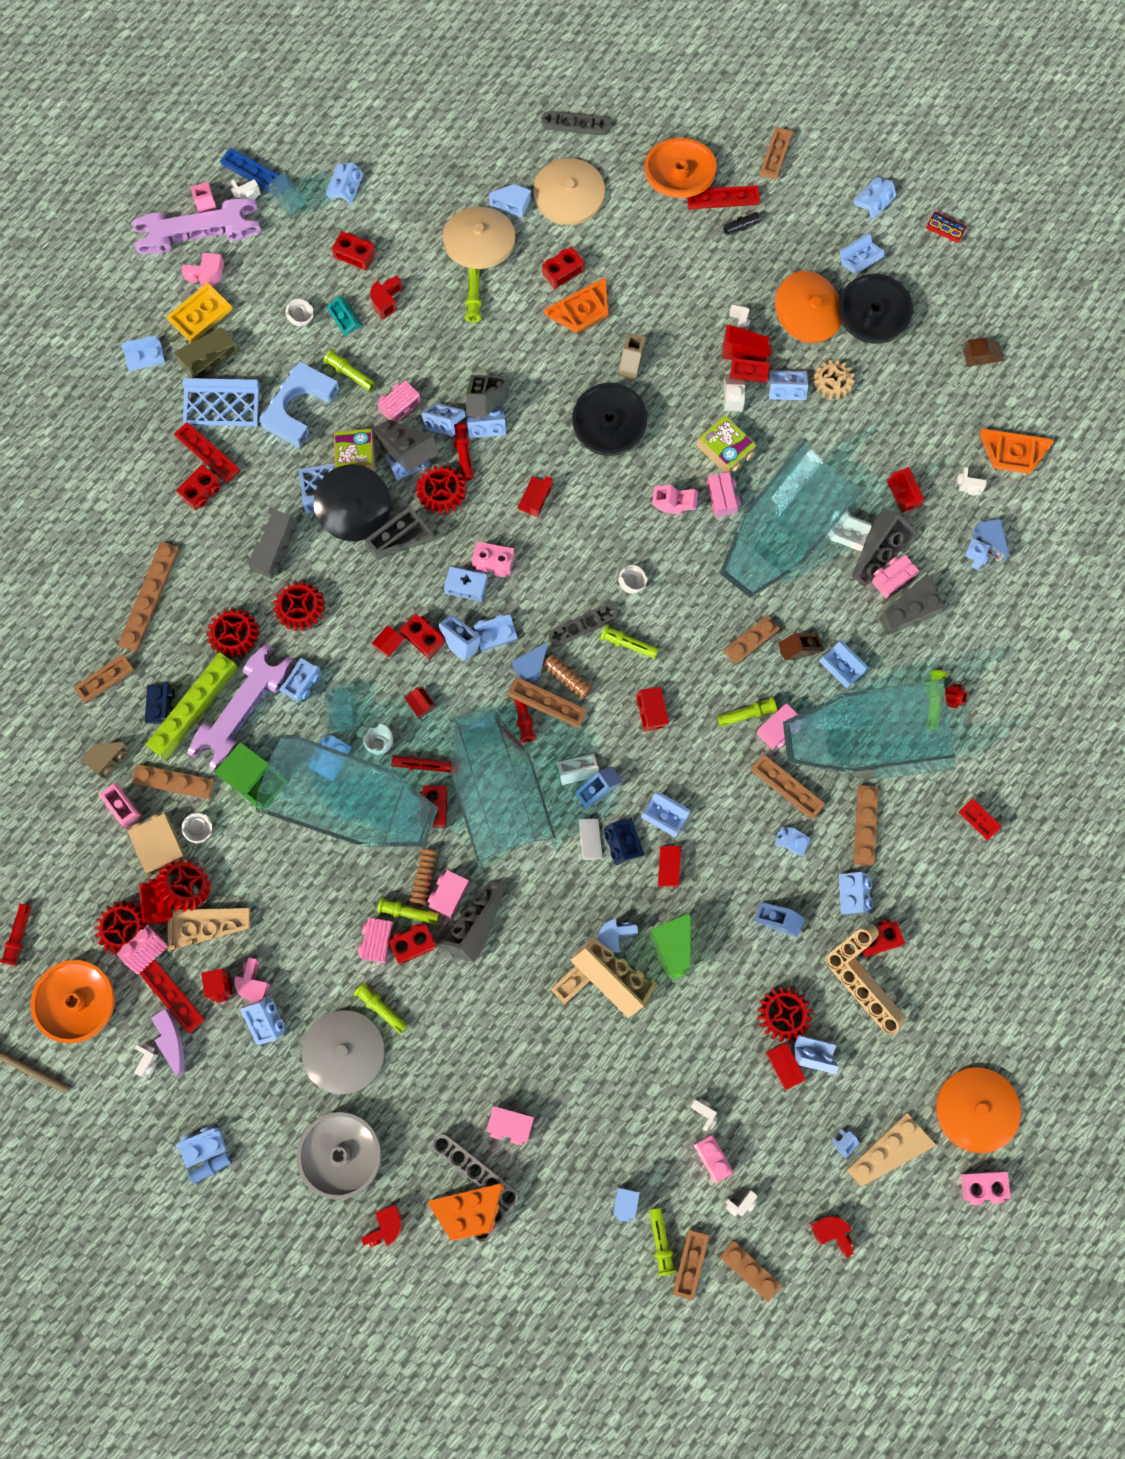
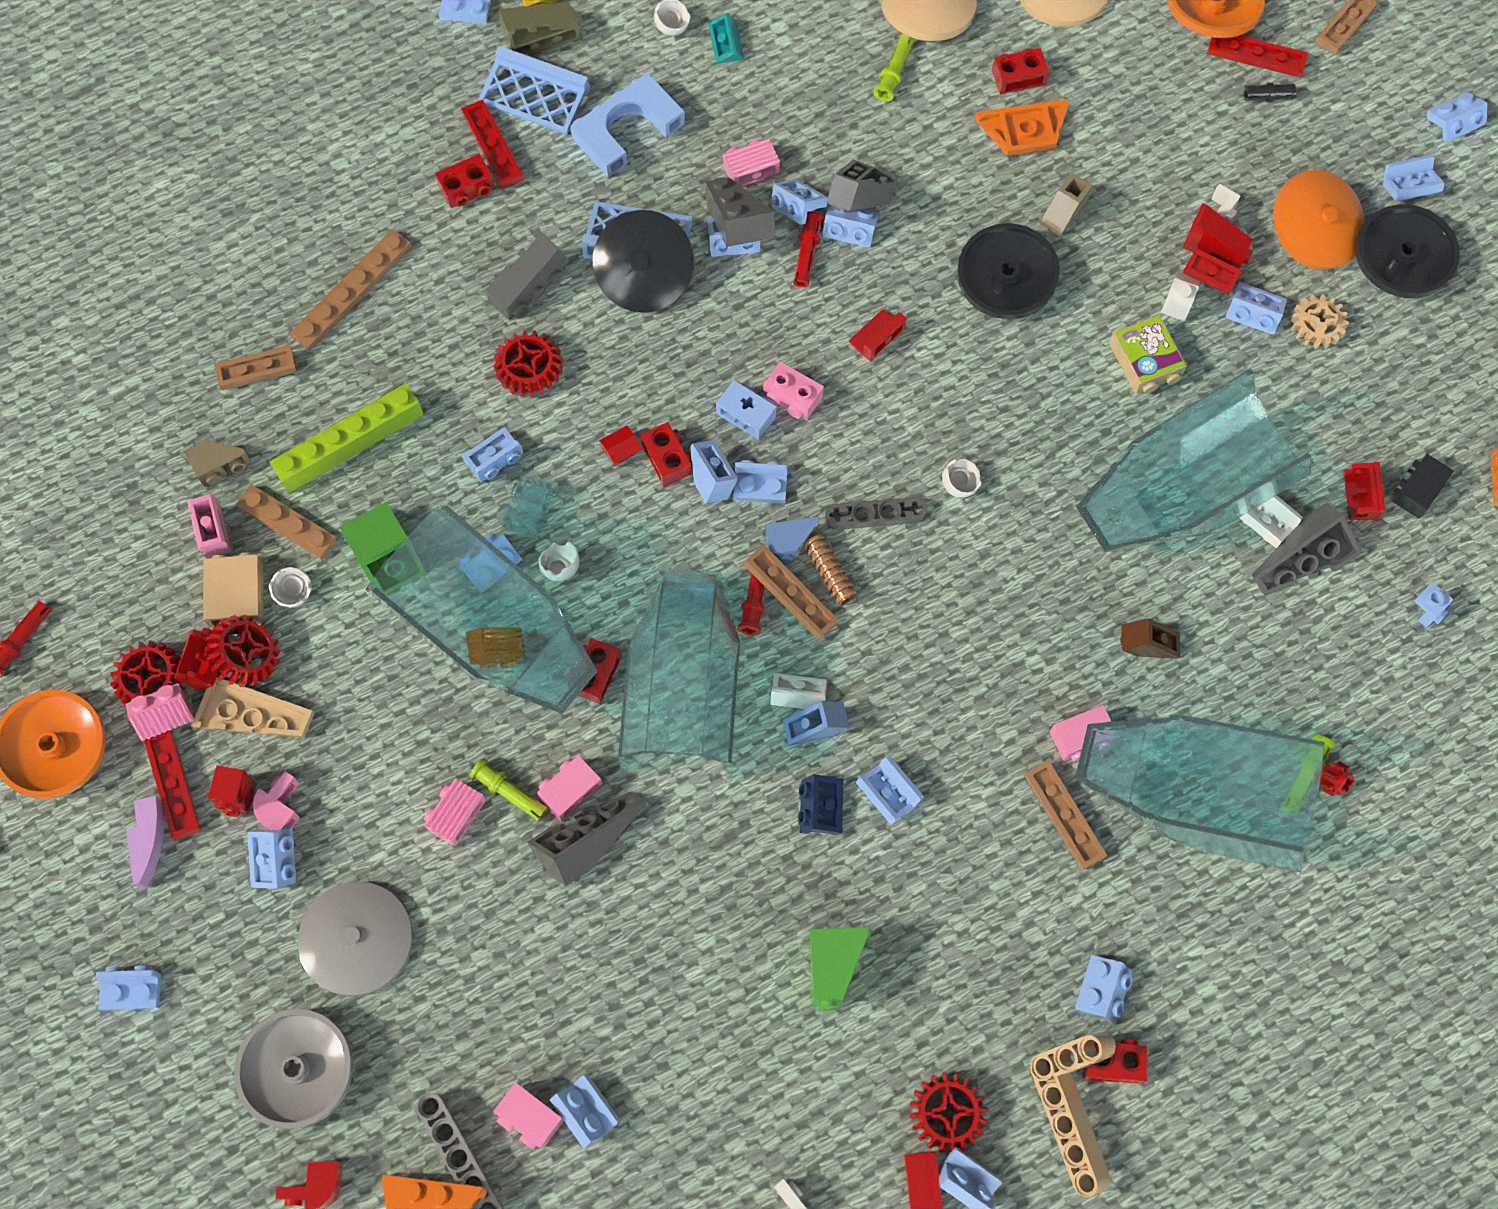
camera: 20 degrees right, 5 degrees down
white bracket [134,1043,158,1077] -> none
dark blue bracket [145,682,175,724] -> none
lavender piece [187,643,294,772] -> none
medium blue pin [188,1151,232,1184] -> none
red gear [206,607,260,659] -> none
lime pin [323,349,376,392] -> none
brick [334,429,375,472] -> none
lime pin [353,981,409,1034] -> none
dark grey wedge [365,506,434,560] -> none
red brick [370,275,402,320] -> none
red brick [389,923,437,965] -> none
red pin [391,755,452,773] -> none
red piece [404,687,436,719] -> none
medium nougat piece [409,848,438,905] -> none
red gear [416,464,467,515] -> none
tan hinge [550,966,590,1005] -> none
tan wedge [570,937,657,1018] -> none
white slope [579,819,603,860] -> none
light blue brick [598,919,638,954] -> none
lime pin [600,624,659,659] -> none
red hinge [636,687,669,732] -> none
bright pink brick [652,485,698,514] -> none
red slope [658,846,681,888] -> none
bright pink brick [707,472,741,517] -> none
lime pin [717,696,777,728] -> none
medium nougat plate [723,615,780,666] -> none
medium blue slope [754,902,805,937] -> none
light blue bracket [775,827,811,856] -> none
light blue bracket [819,641,868,688] -> none
medium nougat plate [853,785,878,866] -> none
bright pink brick [872,555,919,599] -> none
dark grey wedge [880,574,944,635] -> none
white bracket [956,467,986,495] -> none
red hinge [958,798,1002,841] -> none
medium blue slope [972,519,1009,562] -> none
none -> clear orange brick [465,627,526,669]
none -> light blue bracket [550,1074,620,1148]
none -> black brick [1392,454,1454,519]

